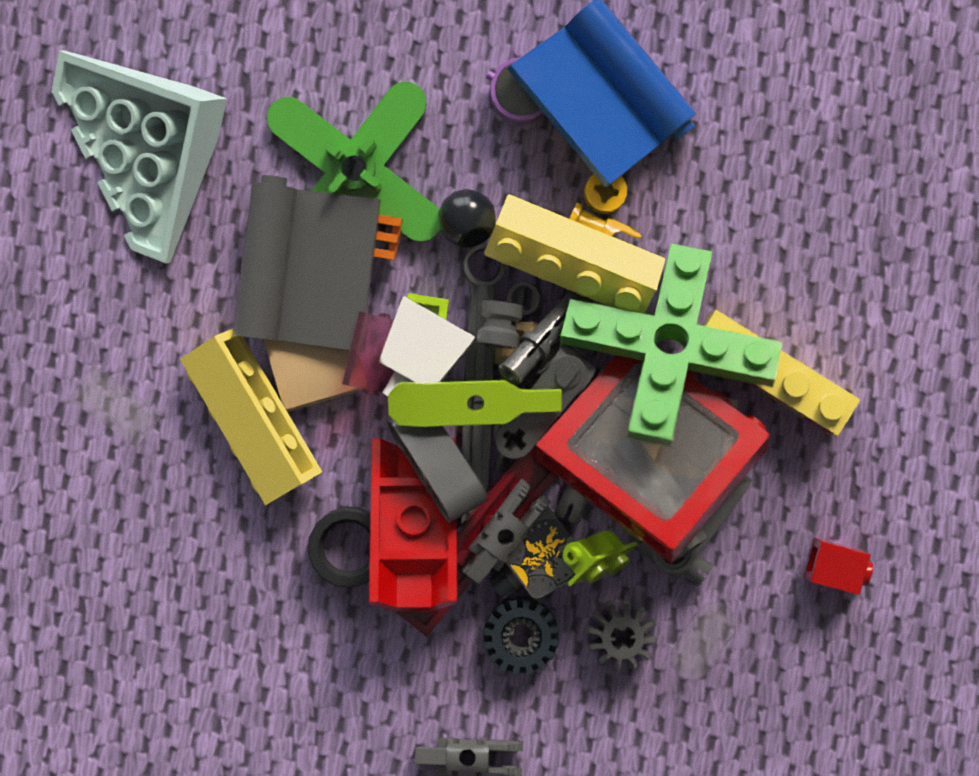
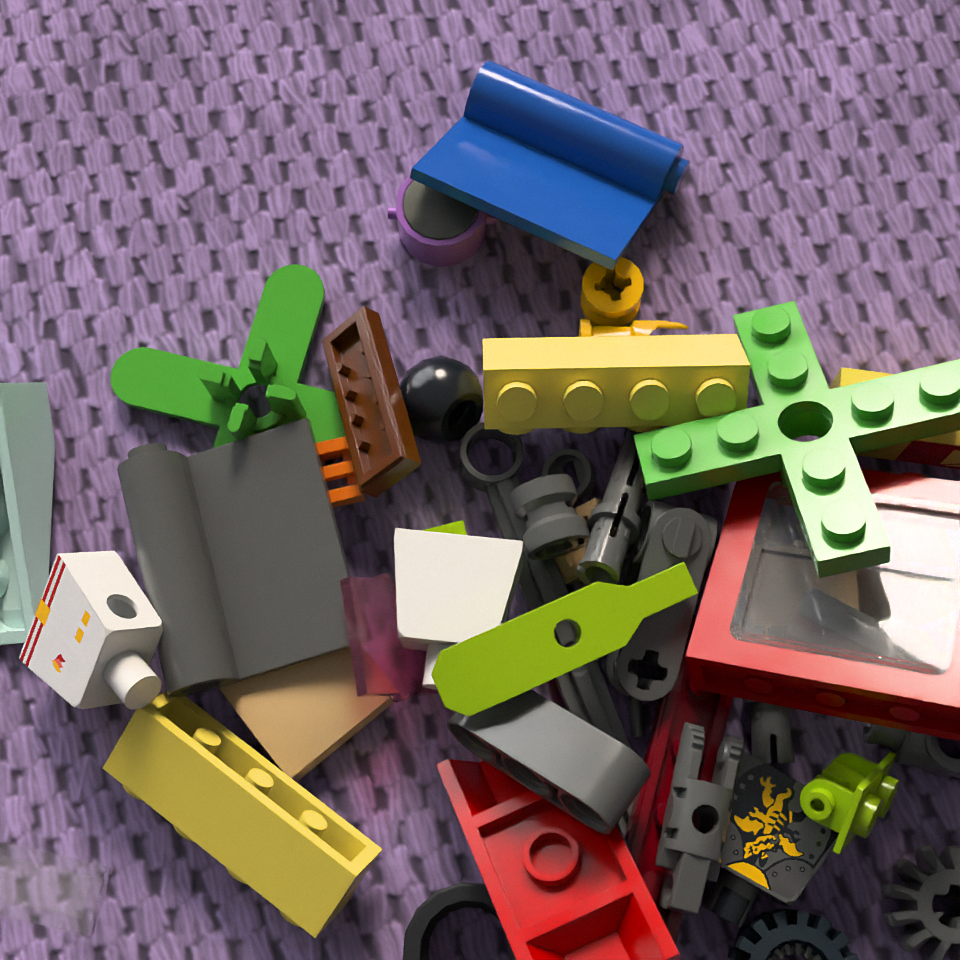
camera: 20 degrees left, 15 degrees down
none -> white torso [19,551,163,710]
none -> reddish brown plate [322,306,422,498]

